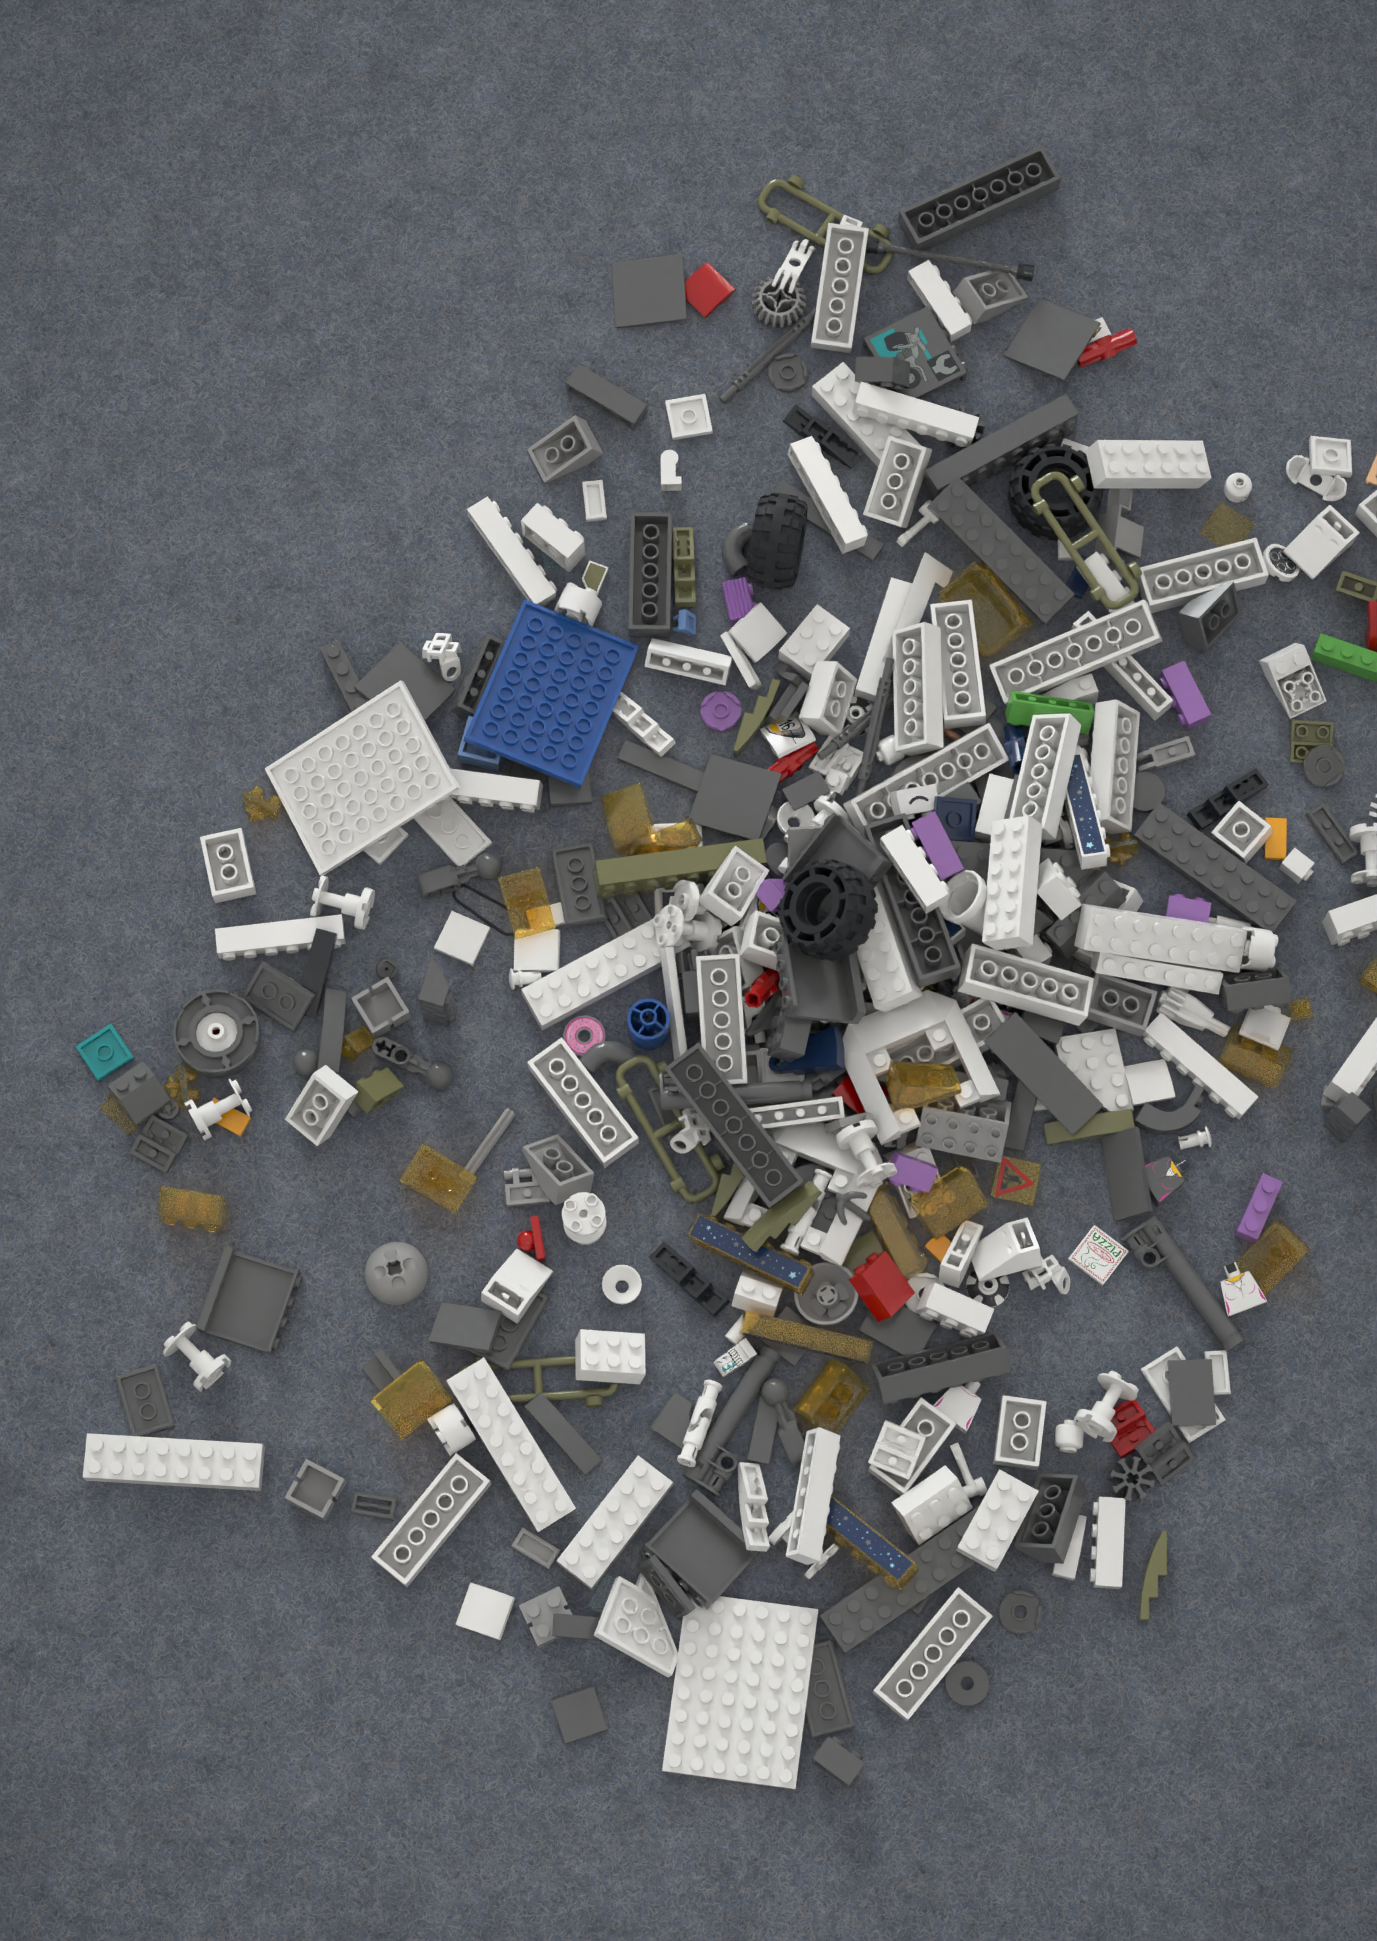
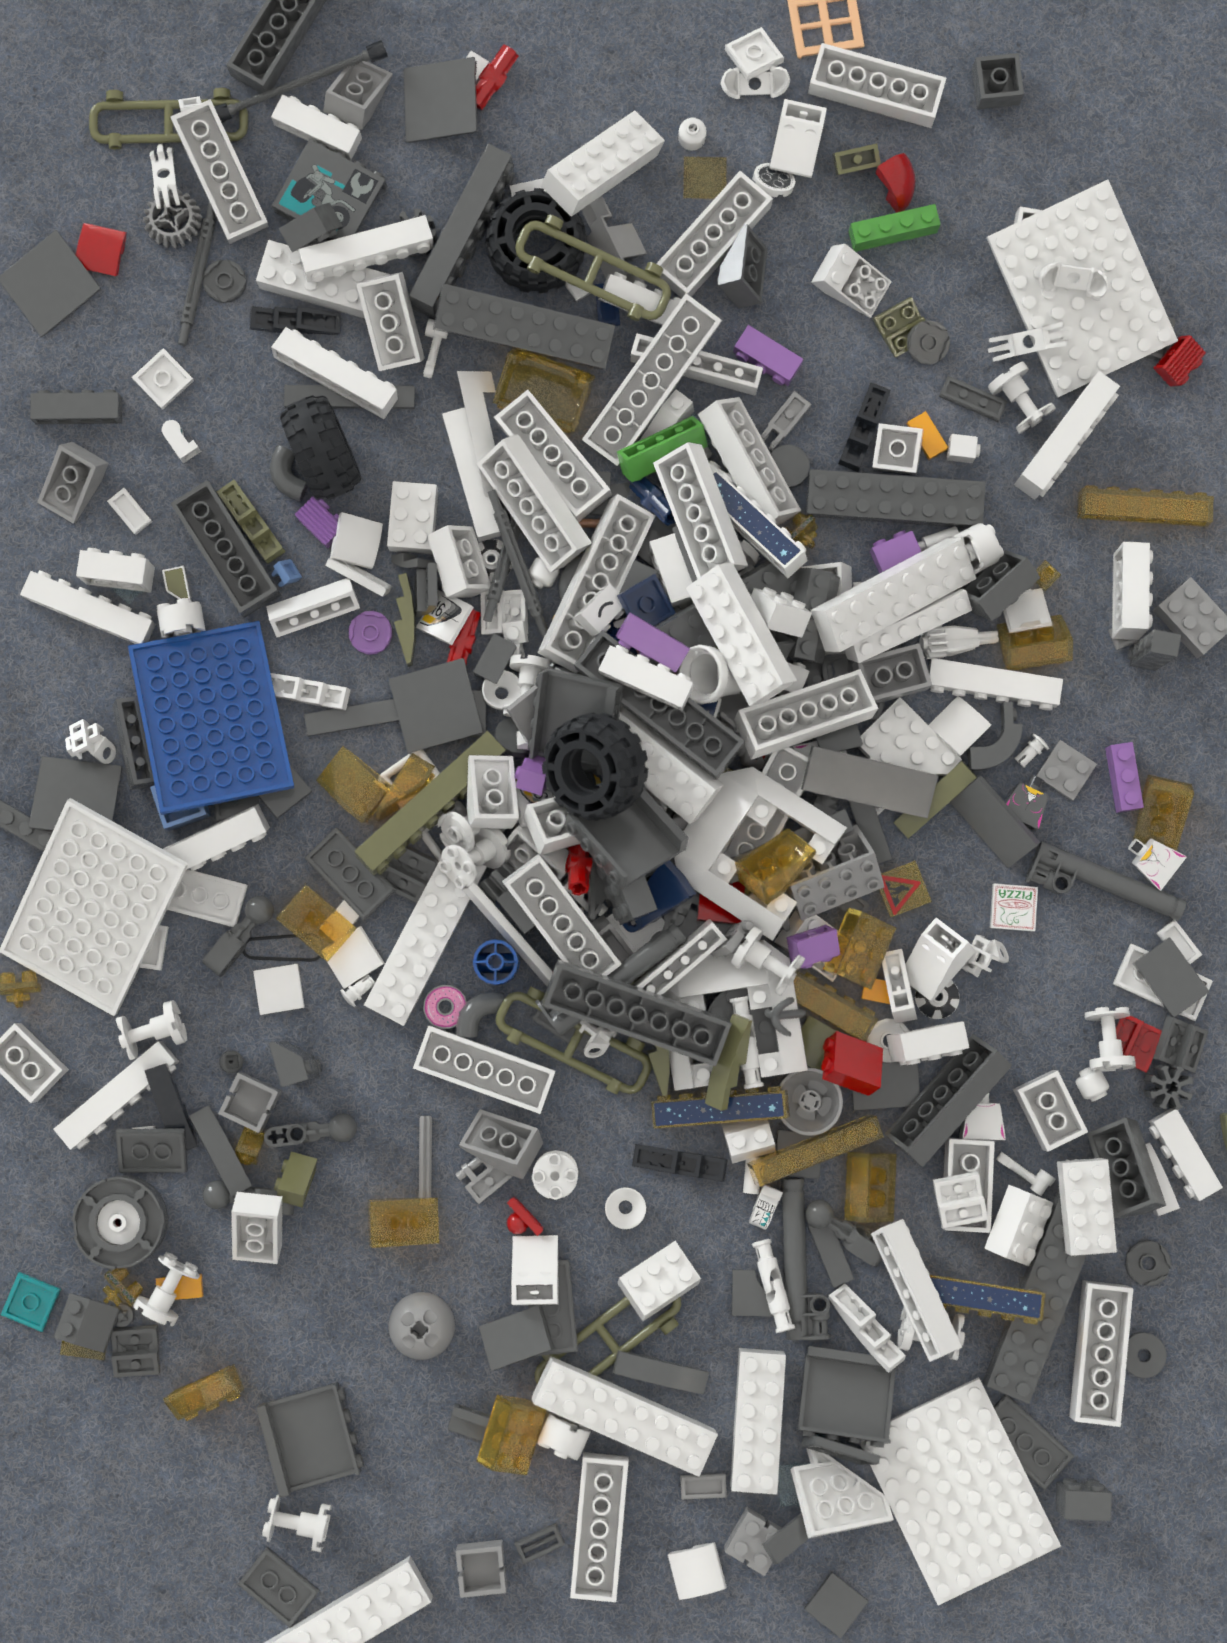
camera: 35 degrees left, 10 degrees up
none -> light grey plate [1036,740,1097,801]

